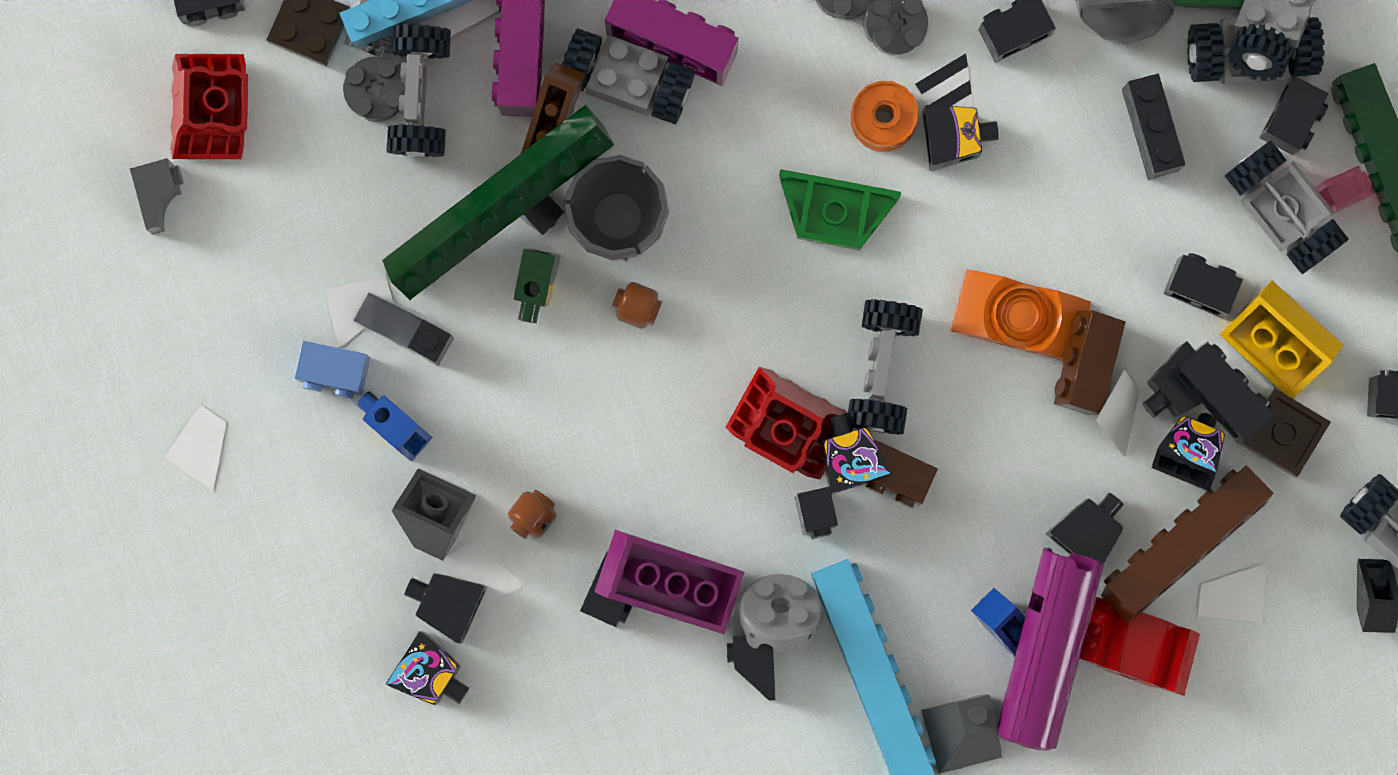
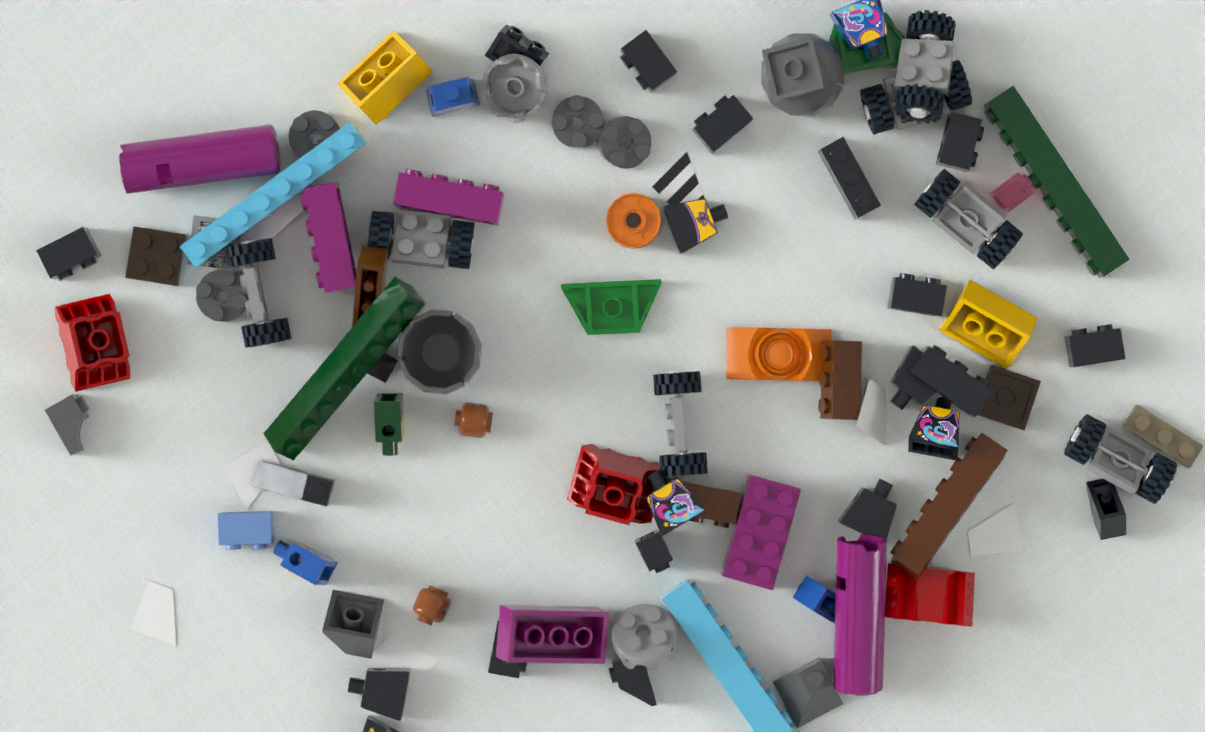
camera: 10 degrees left, 5 degrees up
none -> magenta brick [721,474,801,590]

